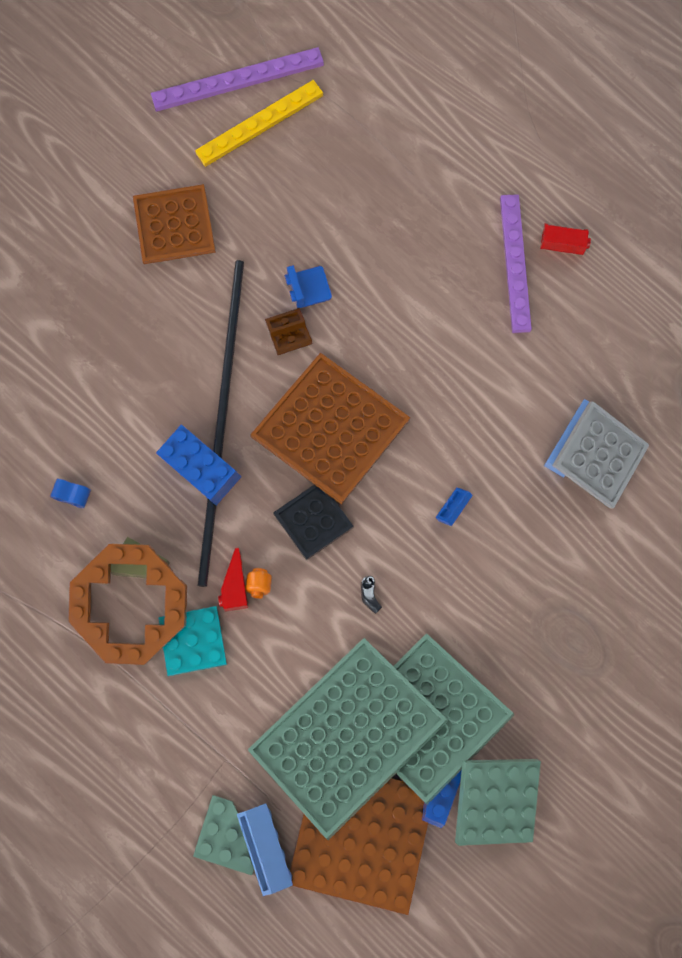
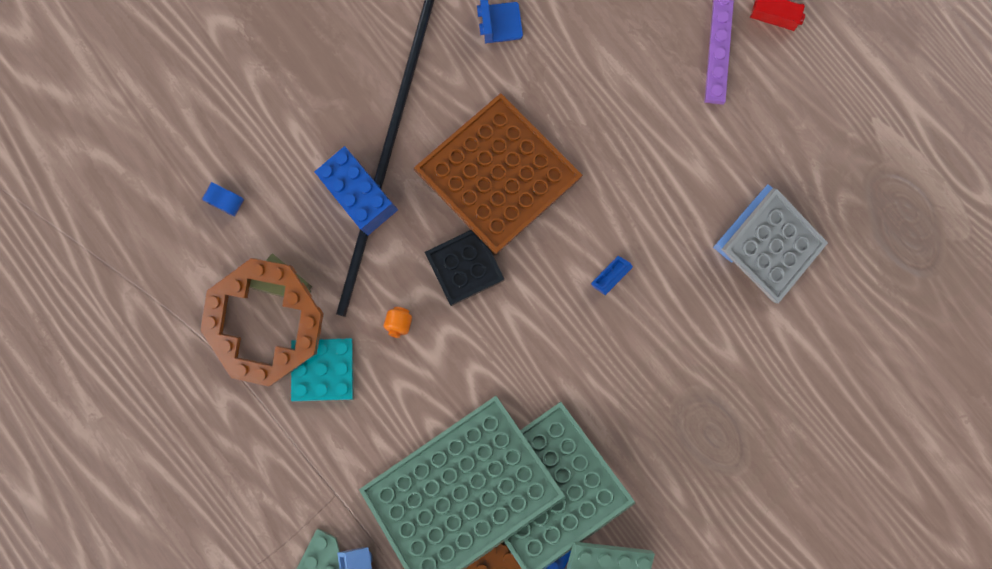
camera: 15 degrees right, 5 degrees up
red slope [218,548,248,612] -> none
reddish brown slope [265,308,313,356] -> none
black arm [361,576,382,614] -> none

